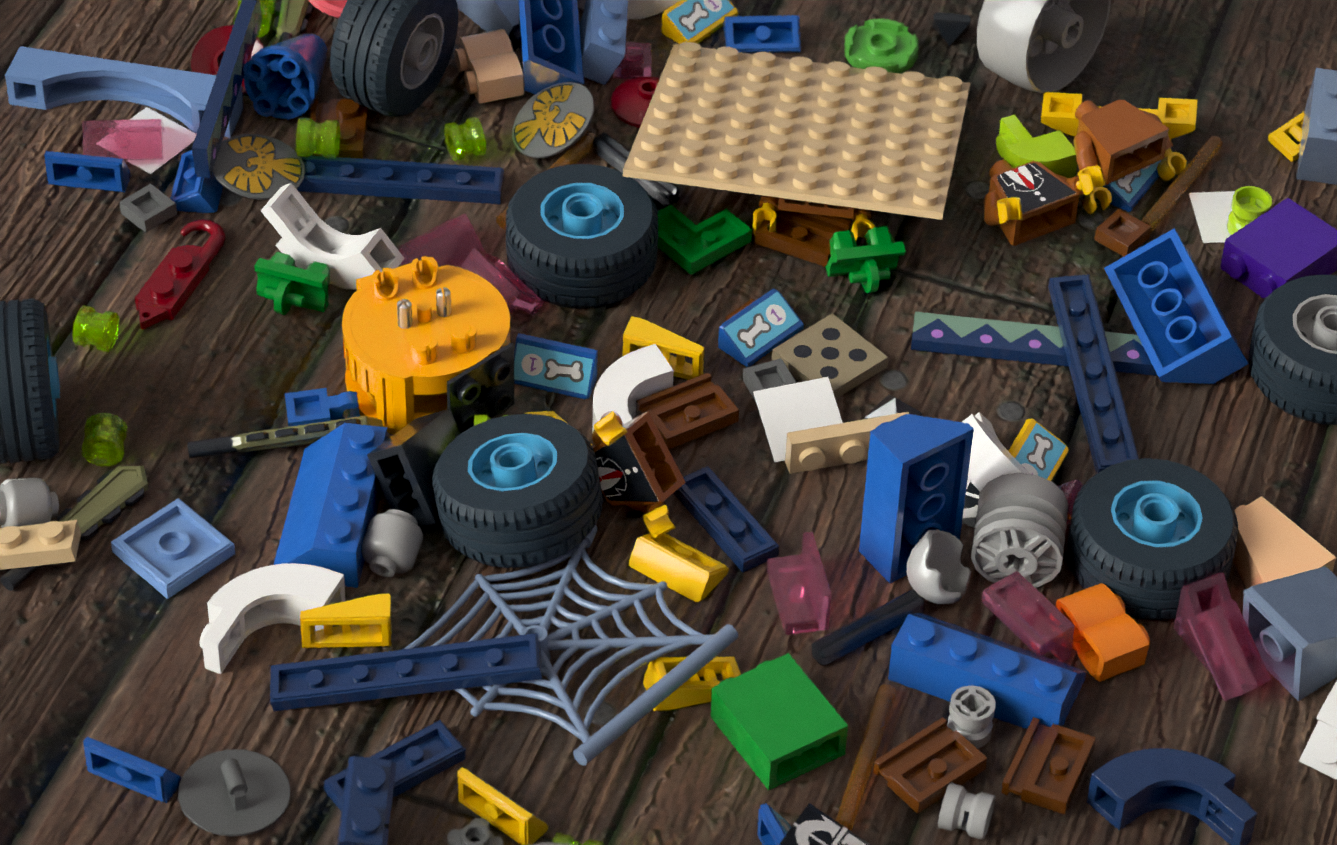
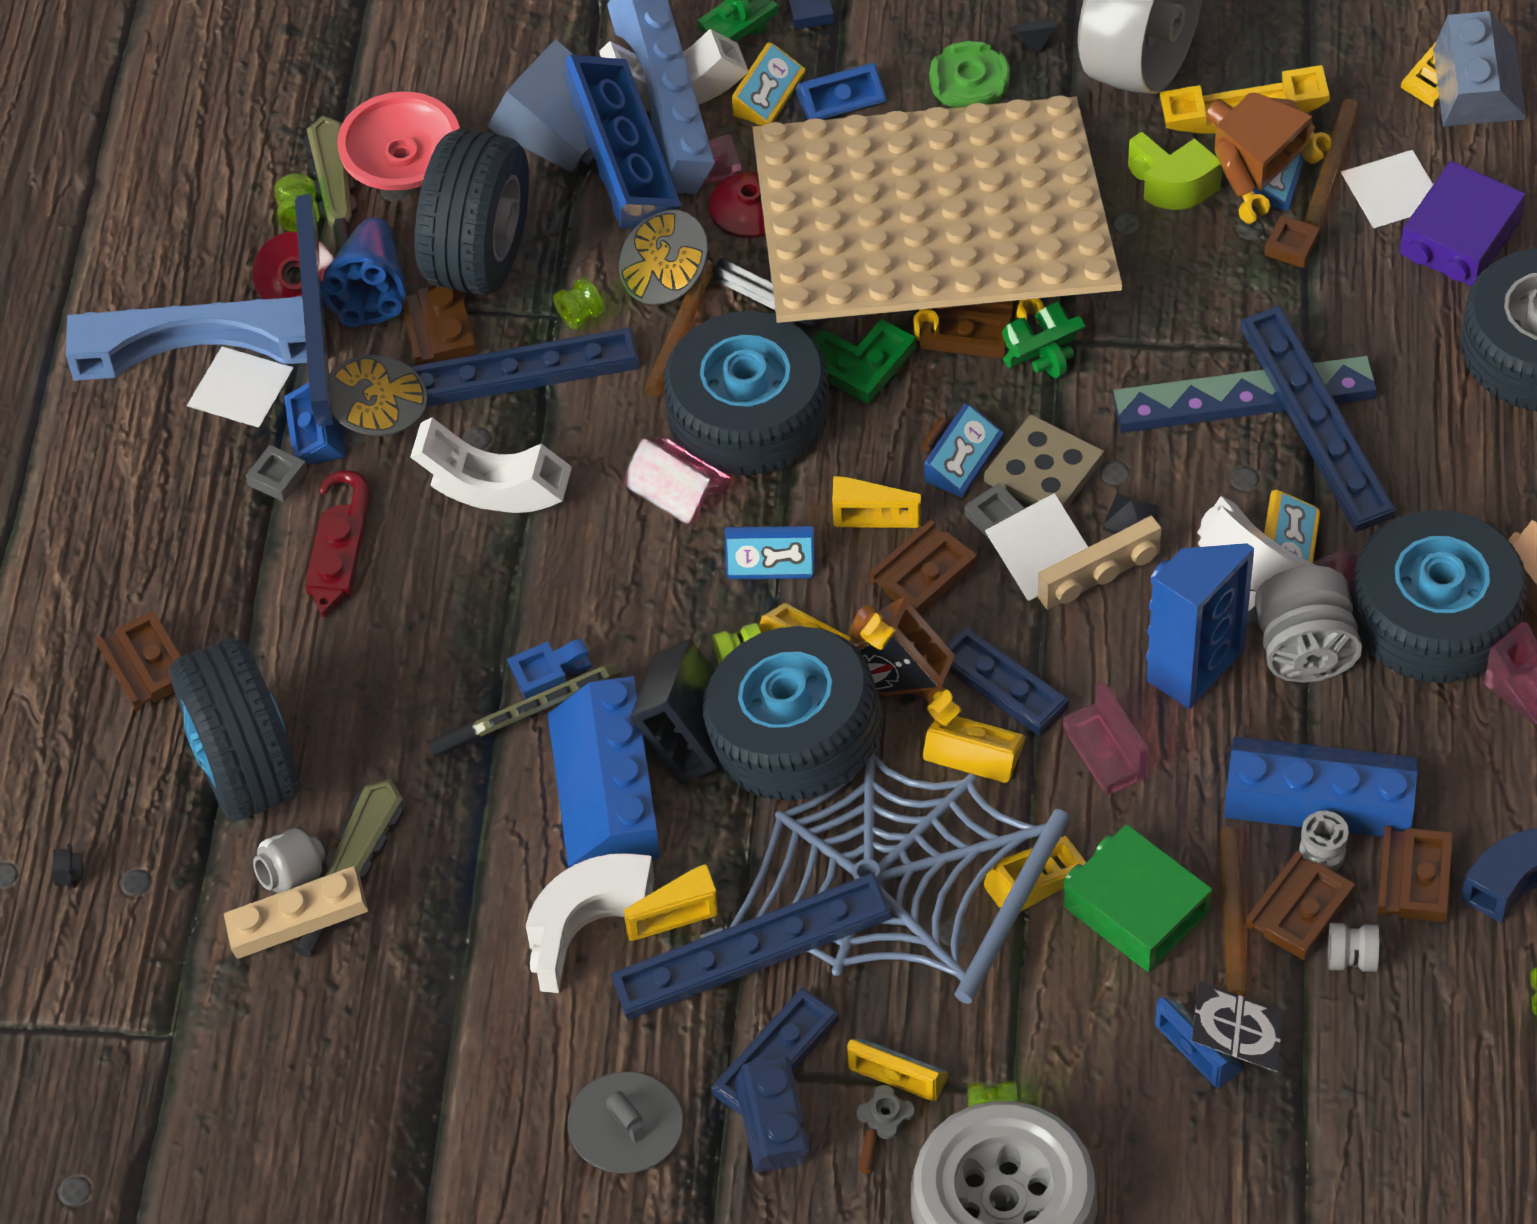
camera: 10 degrees left, 10 degrees up
blue slope [44,151,131,192] -> none
clear neon green wheel [72,305,120,352] -> none
clear neon green wheel [81,413,127,466] -> none
clear pink panel [82,119,165,161] -> none
blue slope [83,737,182,803] -> none
medium blue tile [111,498,235,599] -> none
green hips [254,252,330,315] -> none
clear neon green wheel [296,118,340,159] -> none
light orange piece [342,256,514,435] -> none
light grey head [362,509,423,577] -> none
clear pink panel [397,213,486,269] -> none
light nougat brick [455,29,524,103] -> none
white arch [592,344,673,434] -> none
black axle [811,590,925,666] -> none
light grey hair [907,529,971,604] -> none
clear pink panel [982,571,1075,662] -> none
torso [984,160,1105,246] -> none
orange brick [1053,583,1150,682] -> none
blue slope [1104,228,1249,384] -> none
lime wheel [1227,186,1272,235] -> none

